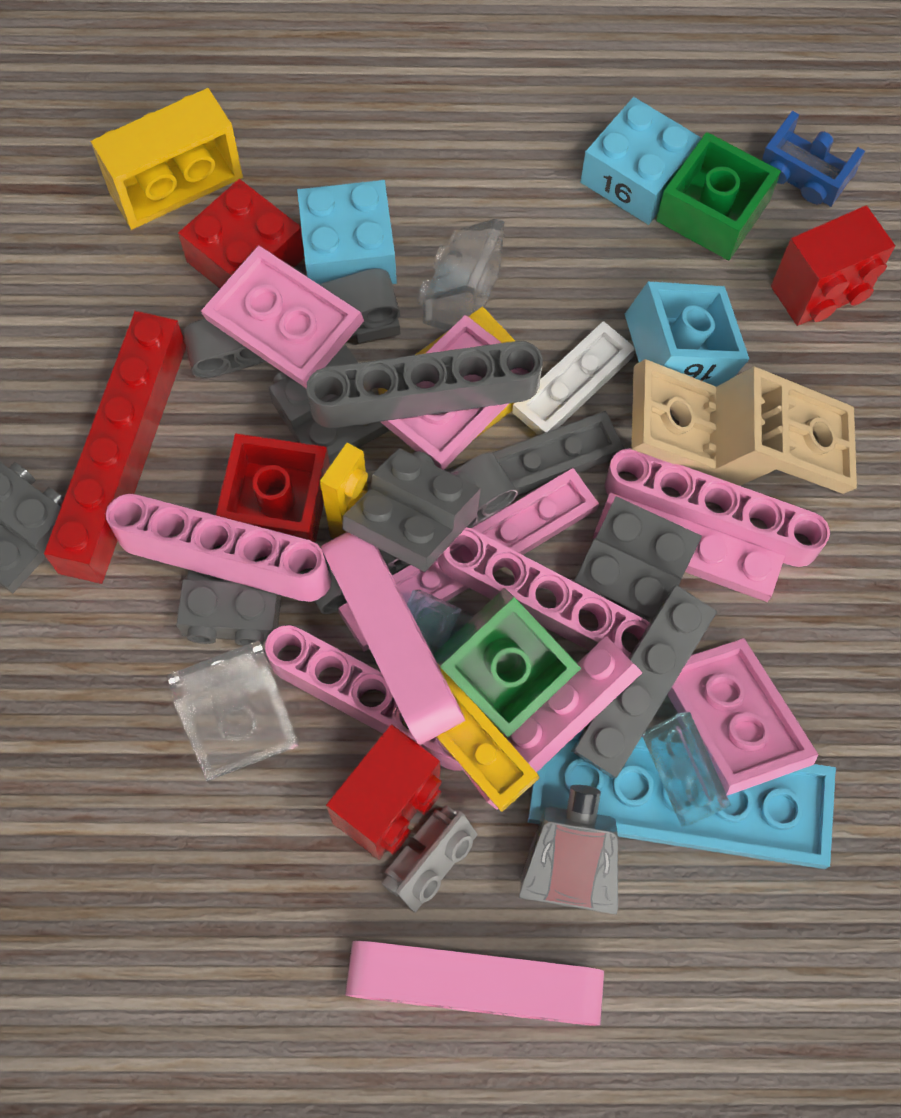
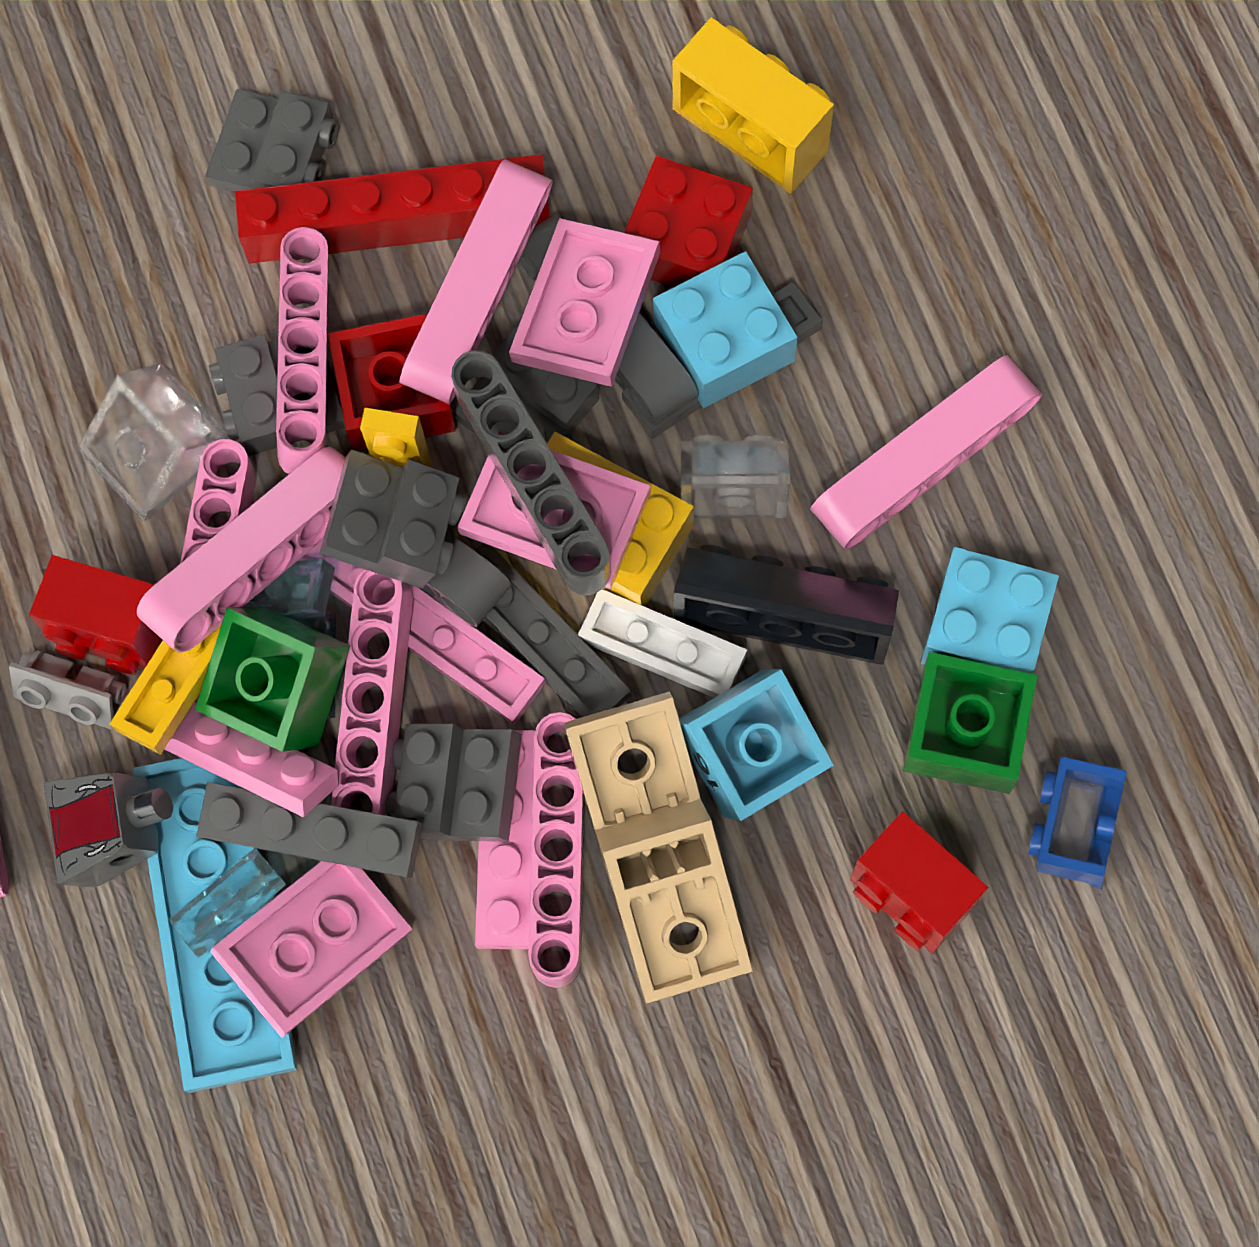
camera: 75 degrees right, 5 degrees up
none -> bright pink beam [399,159,553,404]
none -> black slope [674,545,899,665]
none -> bright pink beam [811,355,1042,550]

